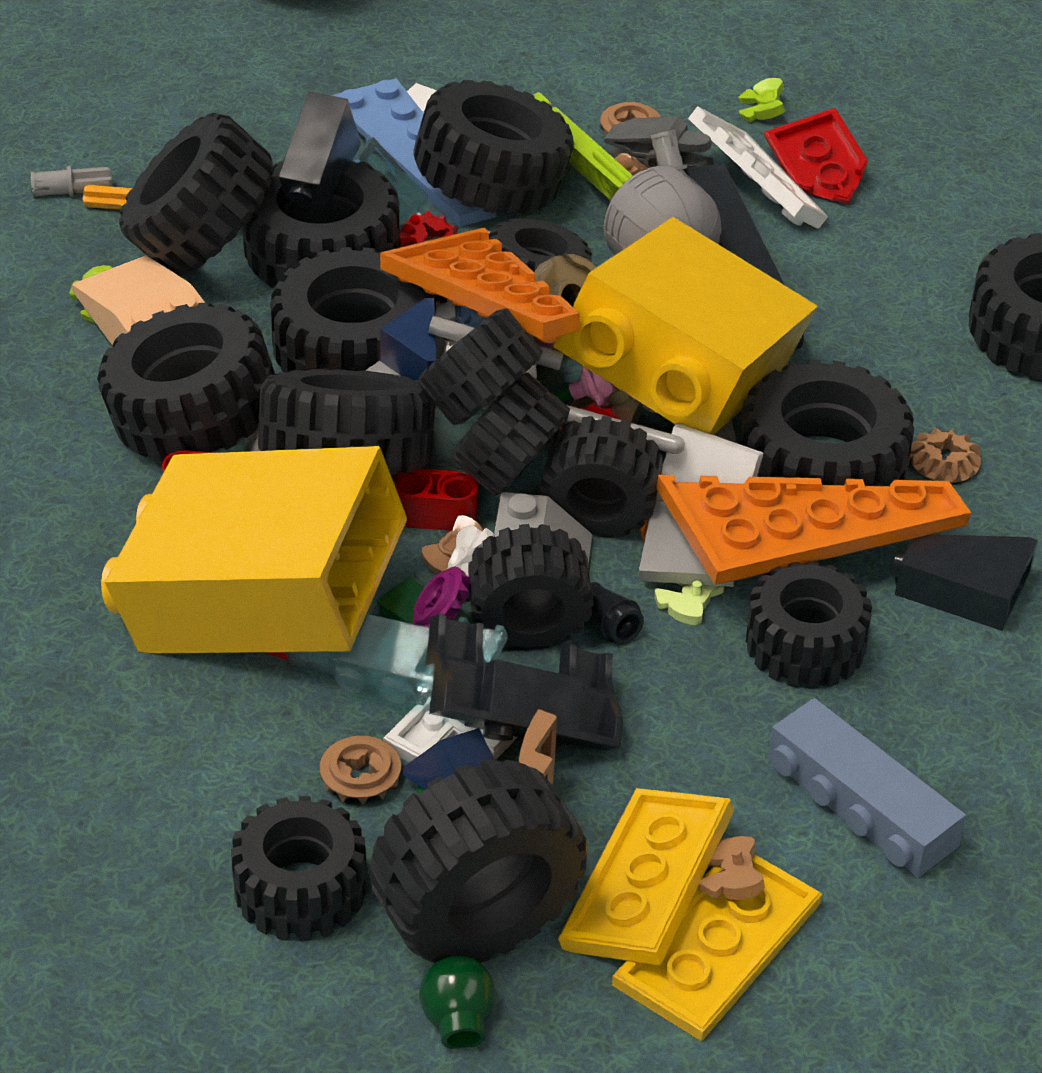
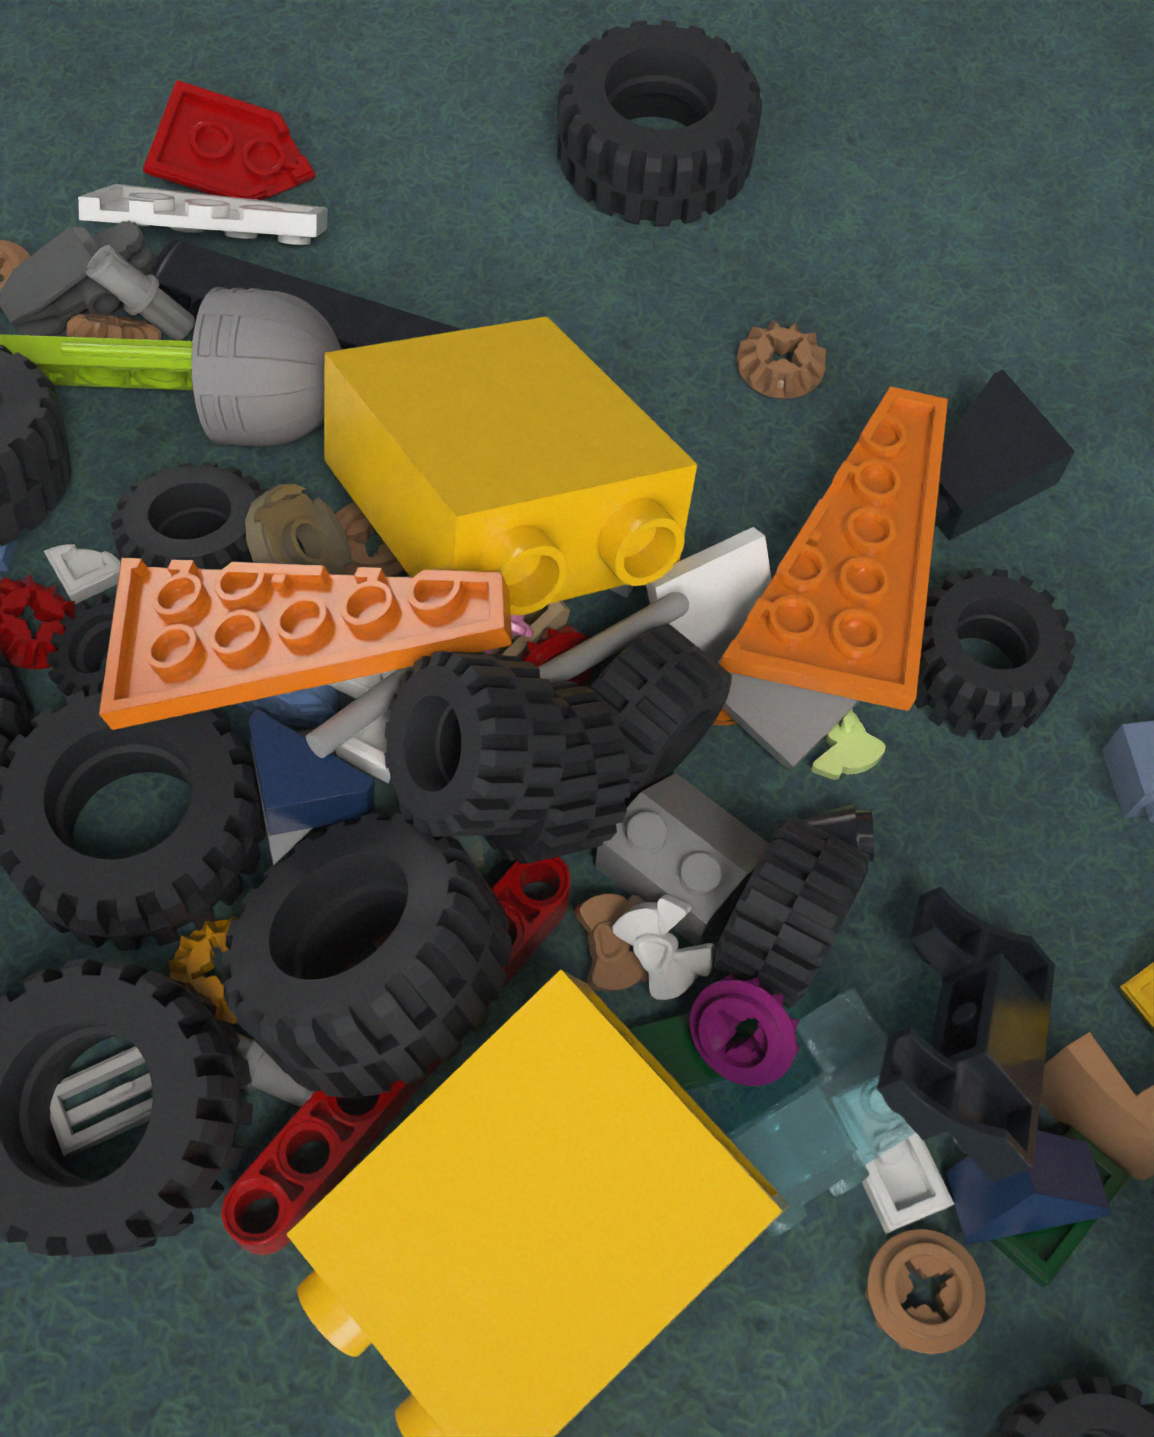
camera: 60 degrees left, 20 degrees up
lime piece [738,78,785,122] -> none
black tyre [738,360,915,487] -> none

